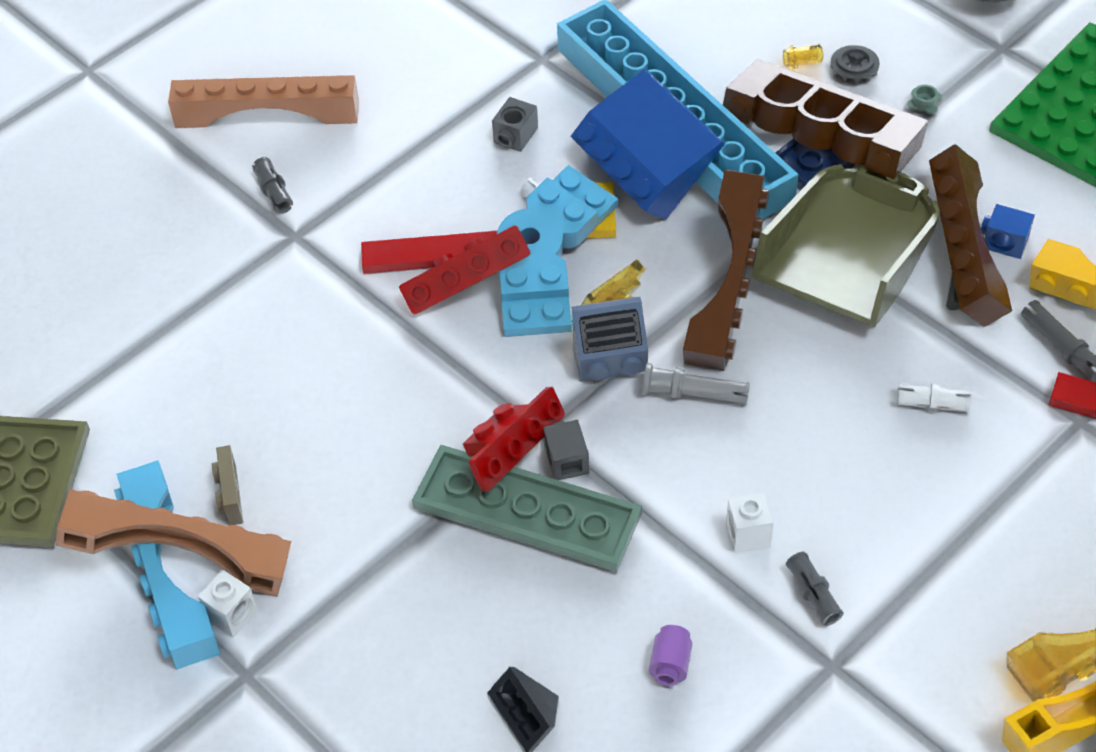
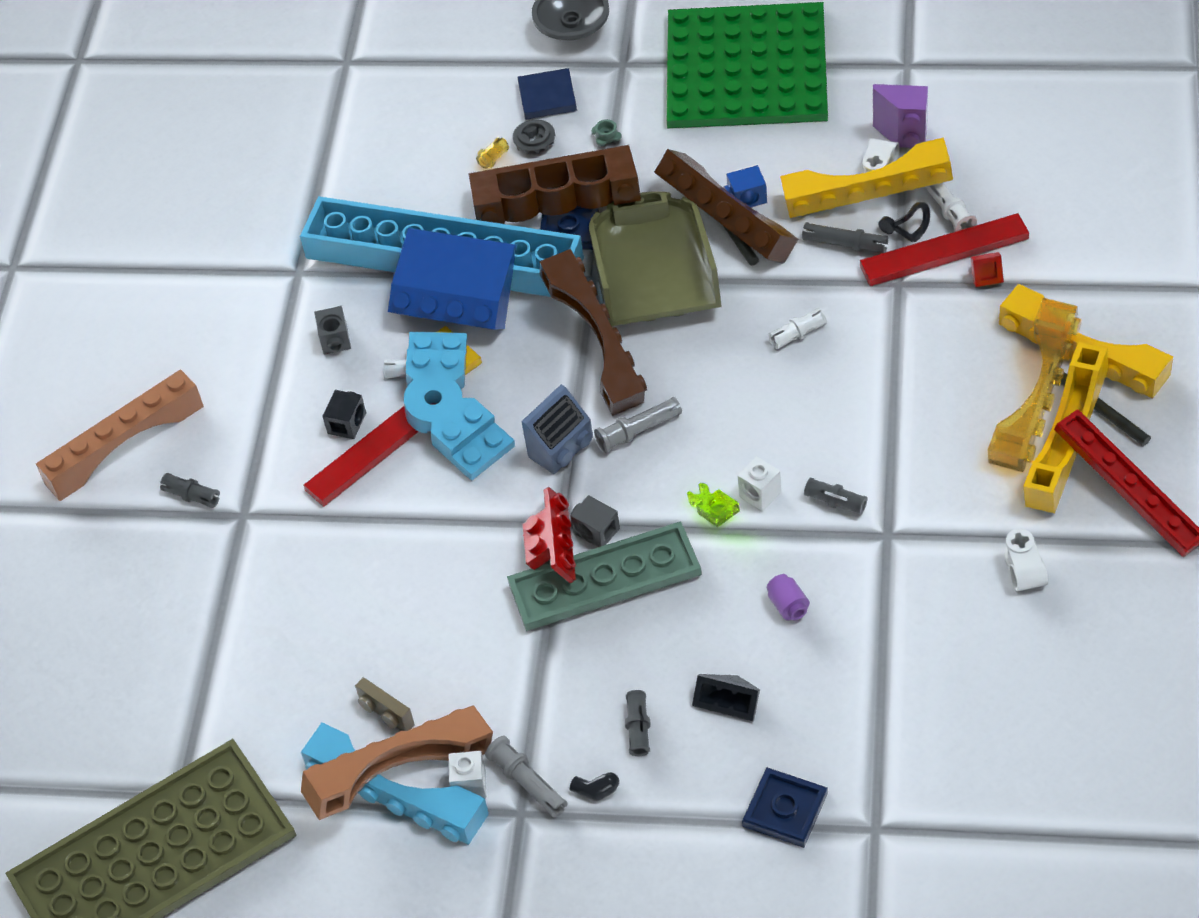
camera: 35 degrees left, 0 degrees up
red bracket [399,225,531,315] -> none
clear yellow plate [571,260,646,322] -> none
none -> black brick [322,390,367,439]
none -> light grey pin [485,736,568,818]
none -> dark blue tile [517,68,577,120]
none -> black arm [569,772,619,801]
none -> dark grey pin [625,690,651,756]
none -> clear neon green plate [687,483,740,527]

